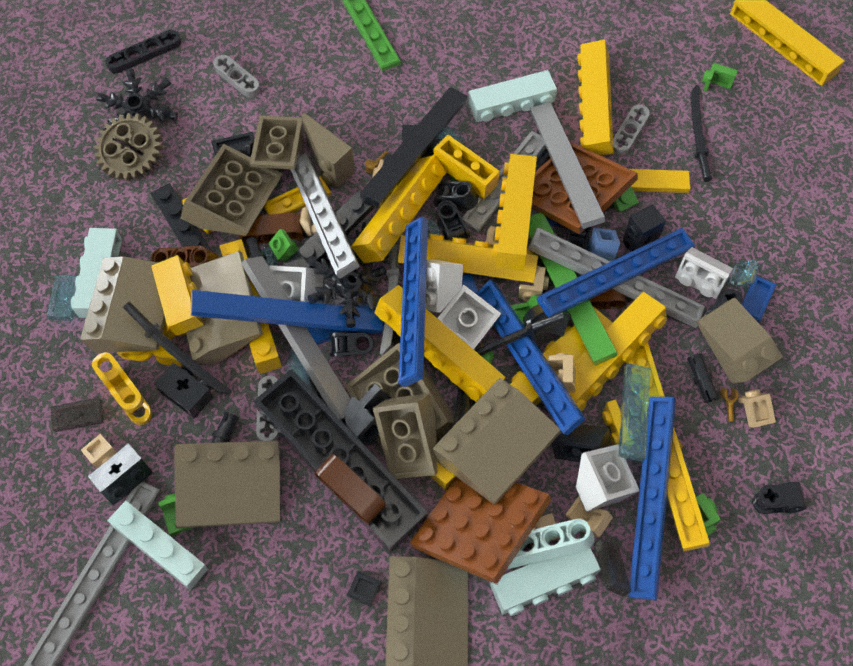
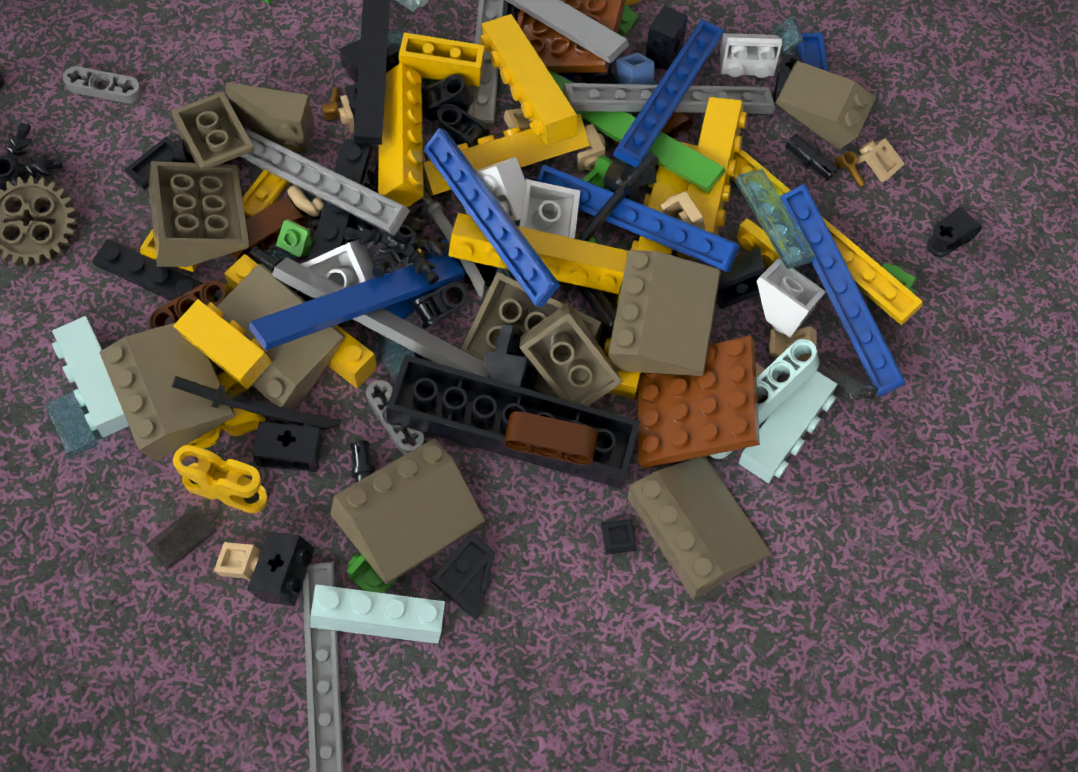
camera: 35 degrees left, 0 degrees up
none -> black wing [430,532,495,620]

